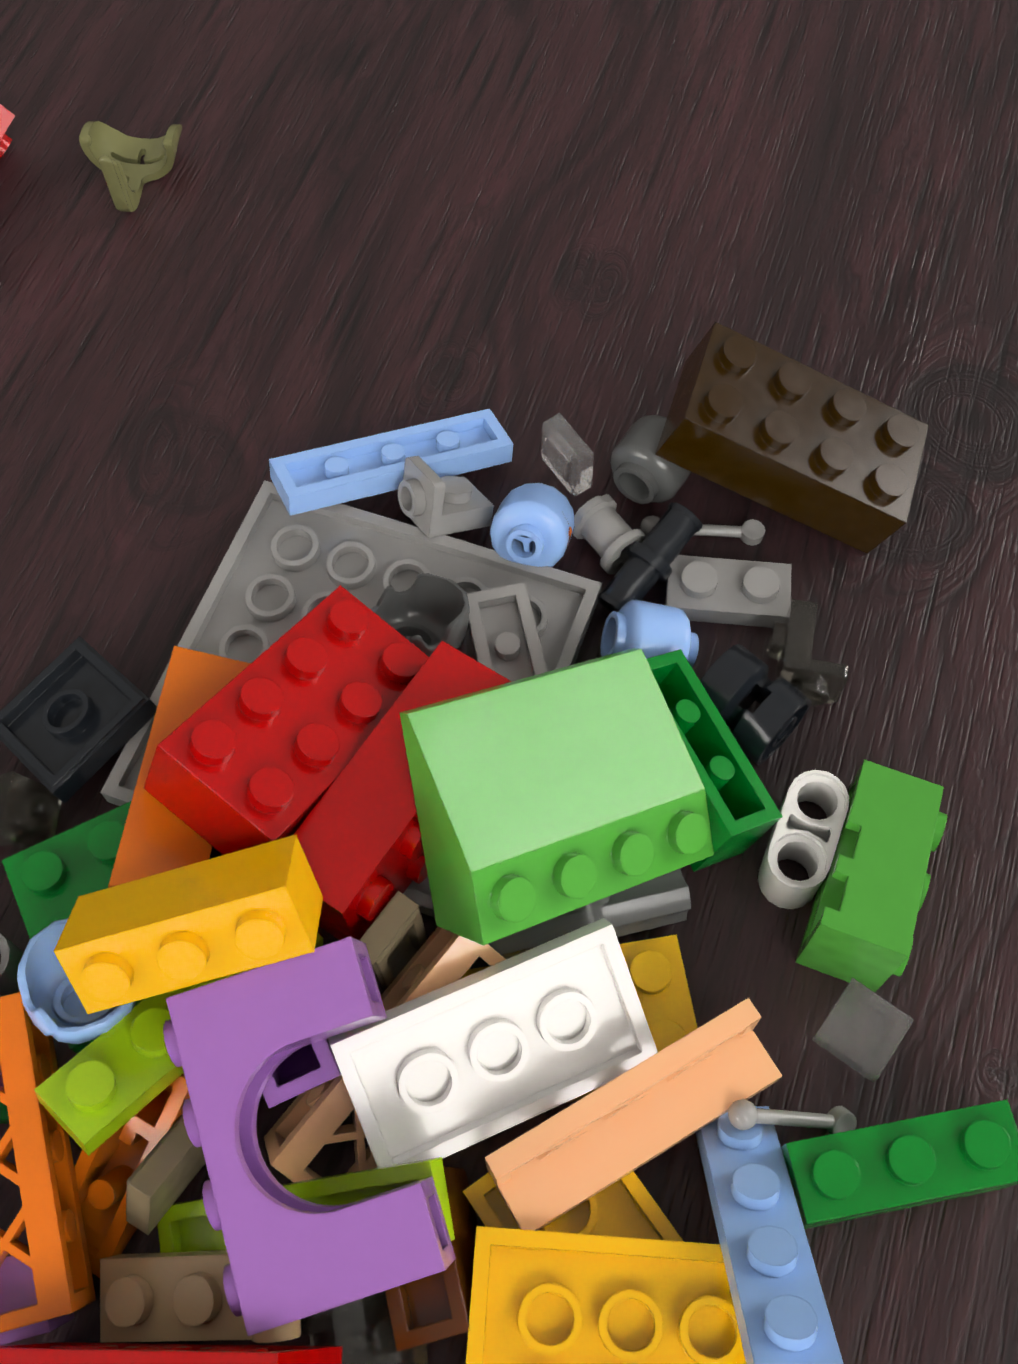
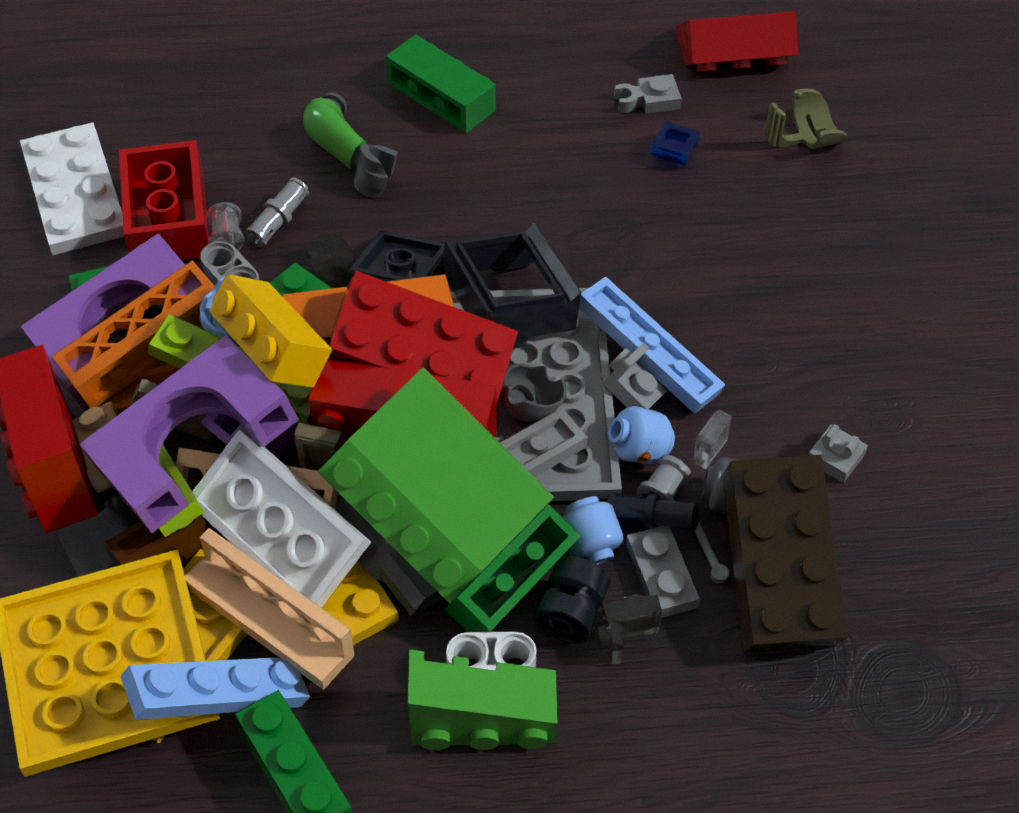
camera: 65 degrees right, 10 degrees down
light grey hinge [728,1099,857,1134] -> none
clear tile [812,978,914,1082] -> none
none -> black piece [442,222,581,349]
none -> clear blue plate [651,121,700,166]
none -> light grey tile [809,424,868,483]

